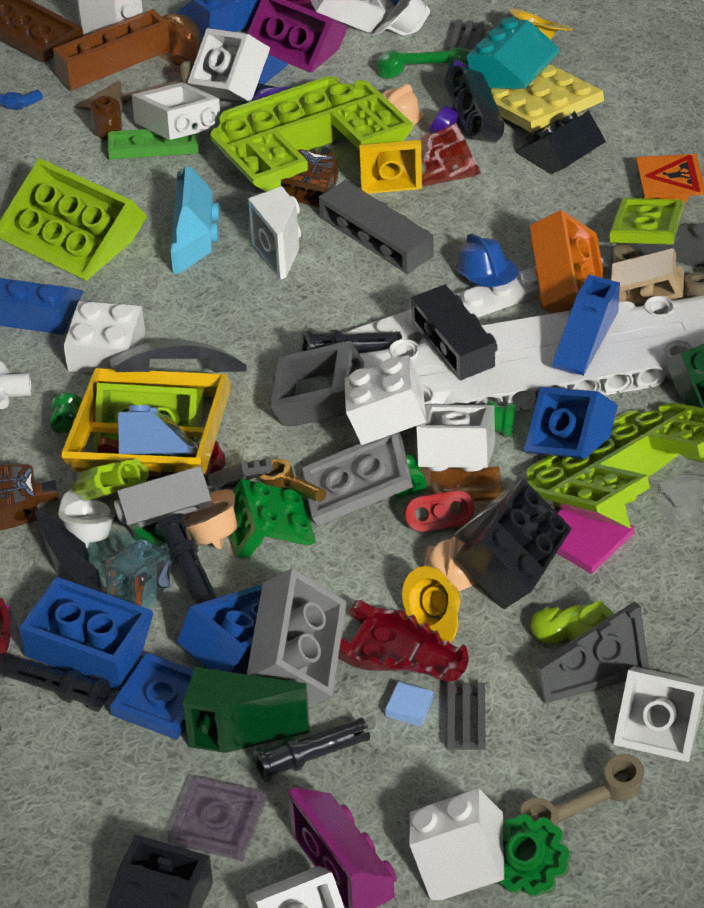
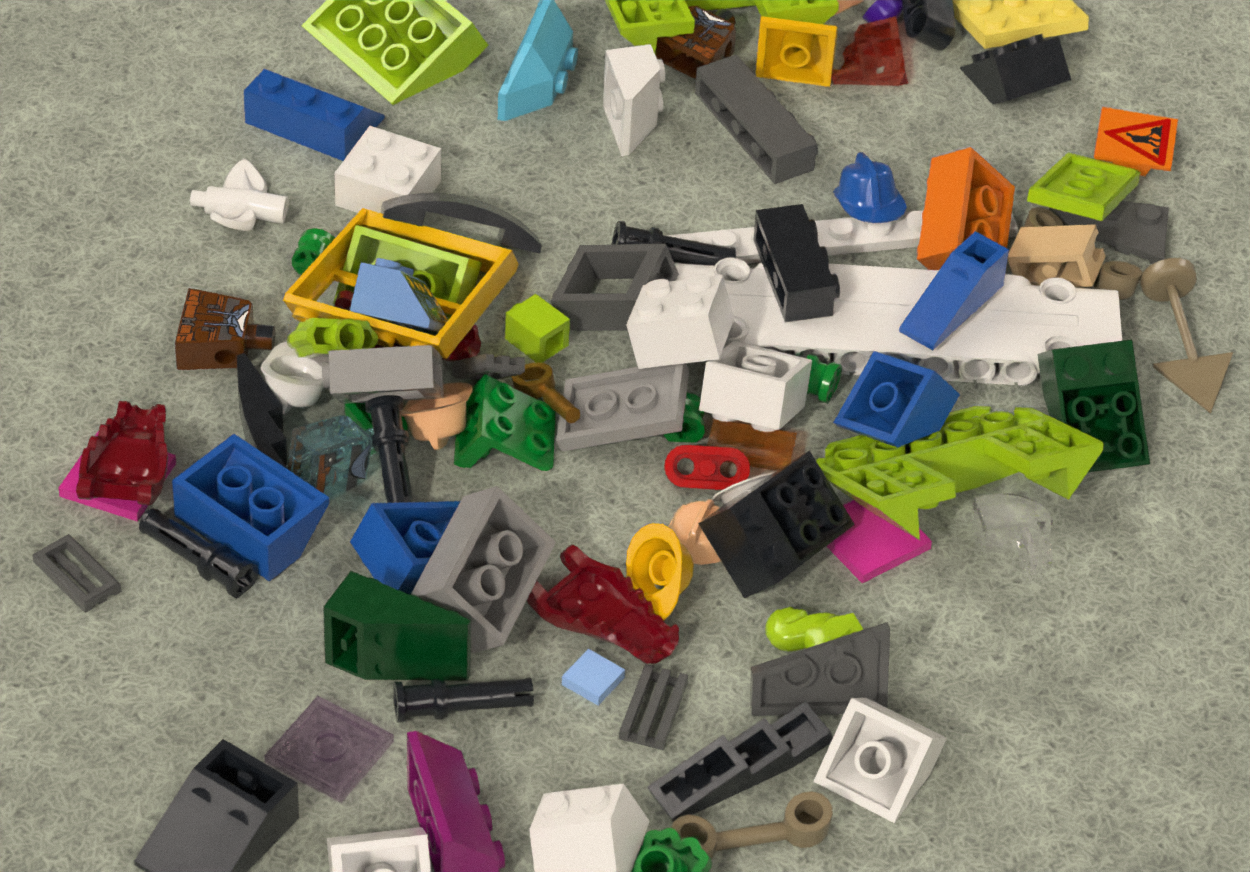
camera: 10 degrees right, 0 degrees up
blue plate [110,653,193,740] -> none
none -> lime brick [505,294,570,363]
none -> black slope [647,701,833,823]

